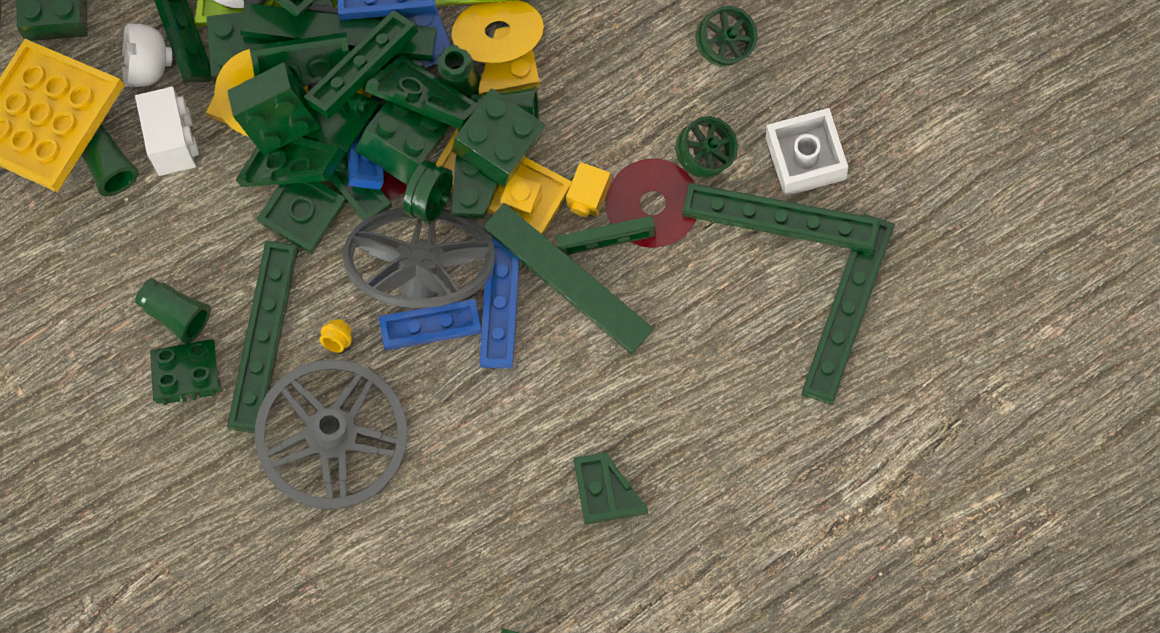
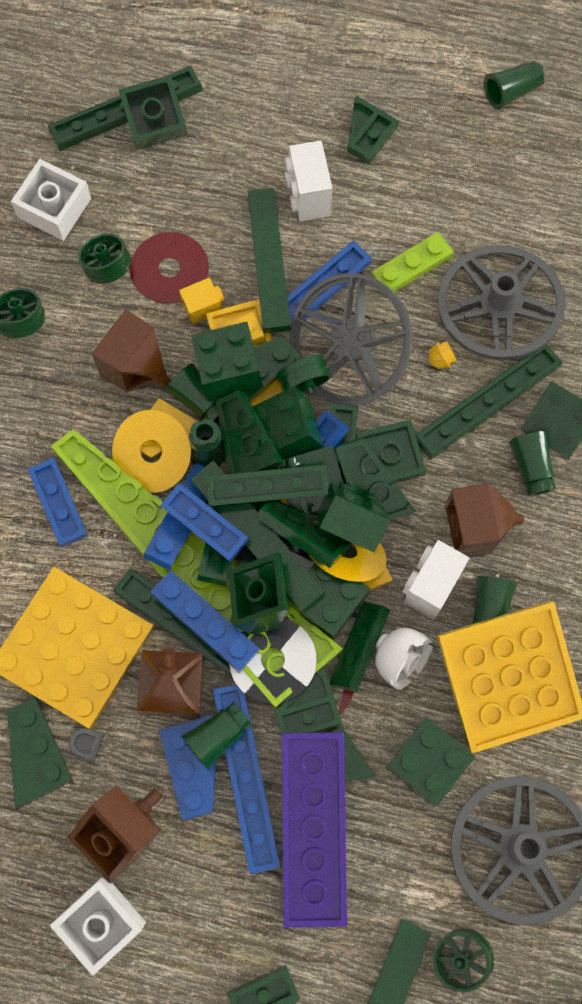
camera: 145 degrees left, 0 degrees up
blue plate [379,299,482,351] -> none
dark green tile [556,216,656,255] -> none
dark green tile [682,183,881,253] -> none
none -> reddish brown piece [92,309,171,392]
none -> dark green brick [119,75,187,150]
none -> white brick [285,140,333,222]
none -> lime plate [371,232,454,297]
none -> reddish brown piece [445,483,524,558]

